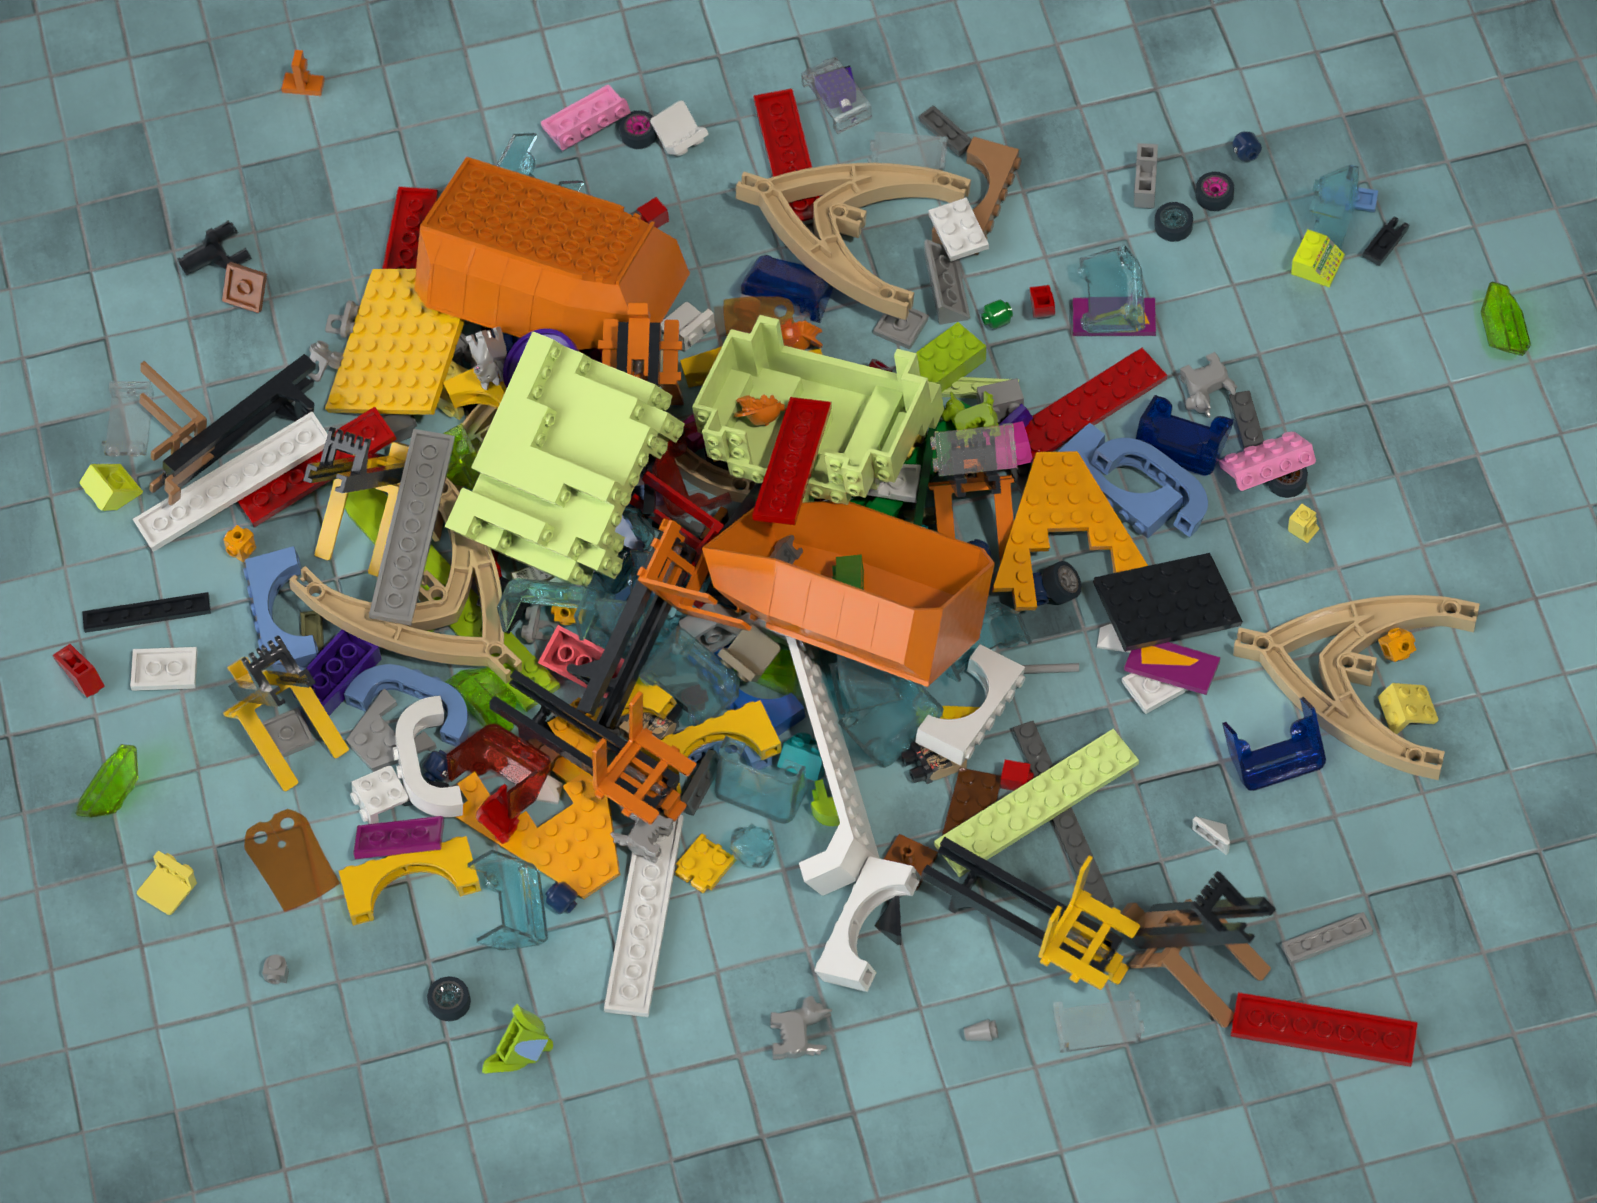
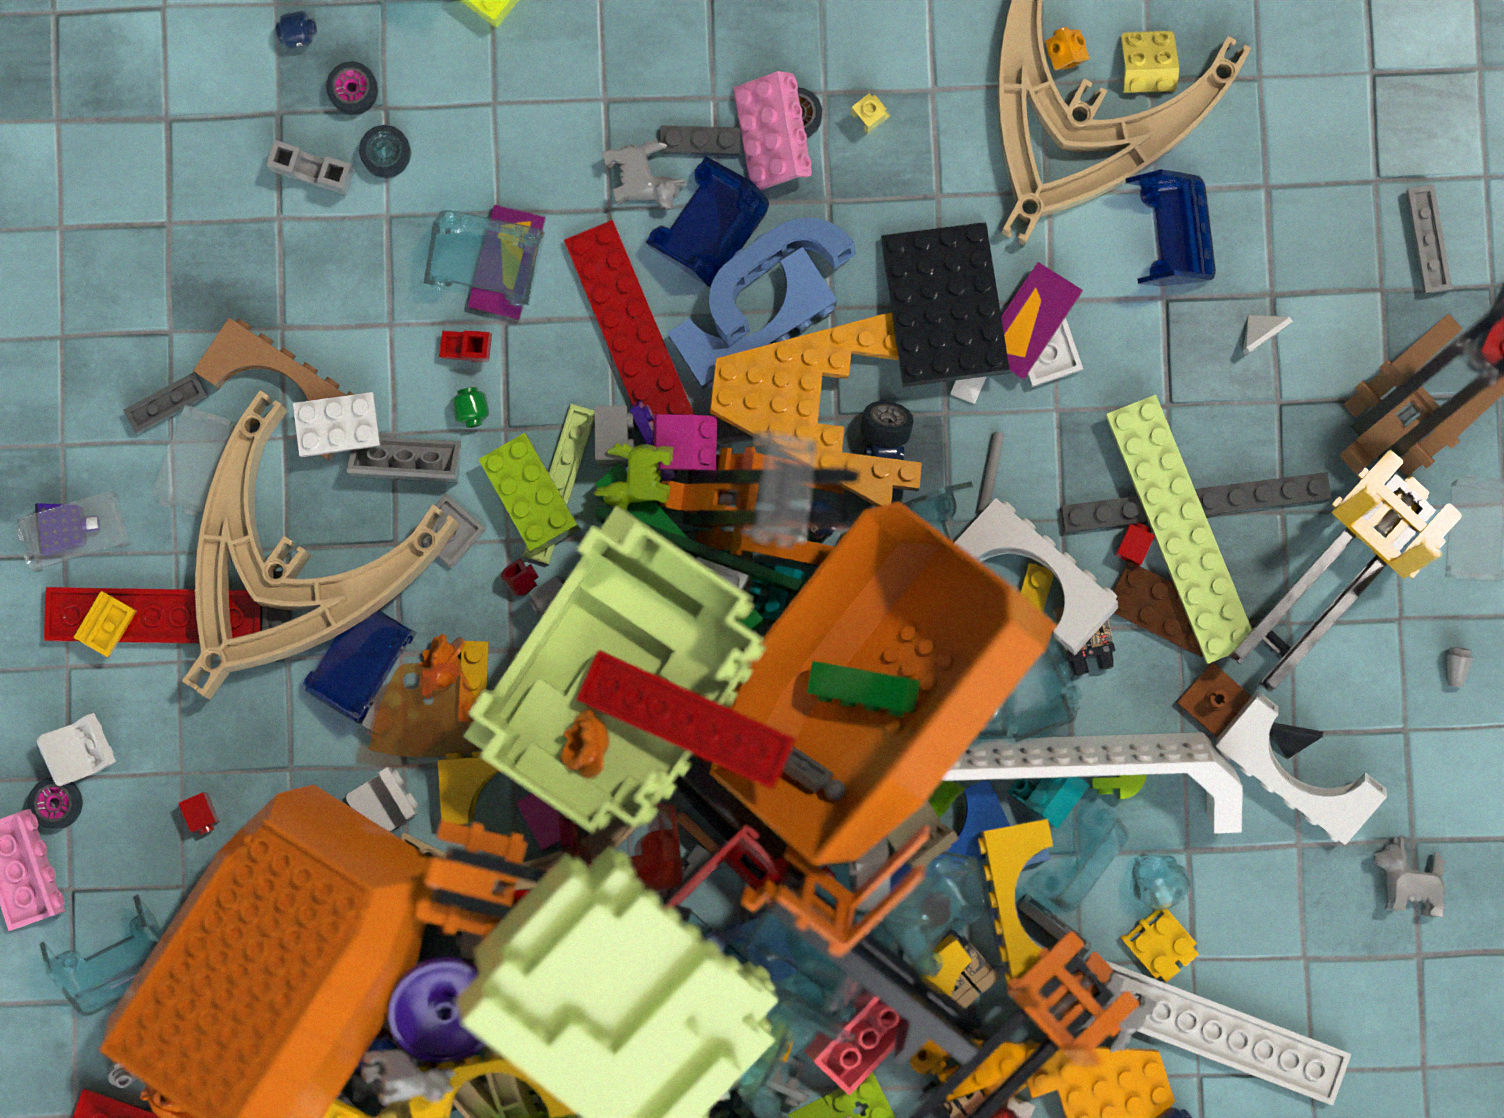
camera: 80 degrees left, 25 degrees up
none -> yellow plate [73,591,137,658]

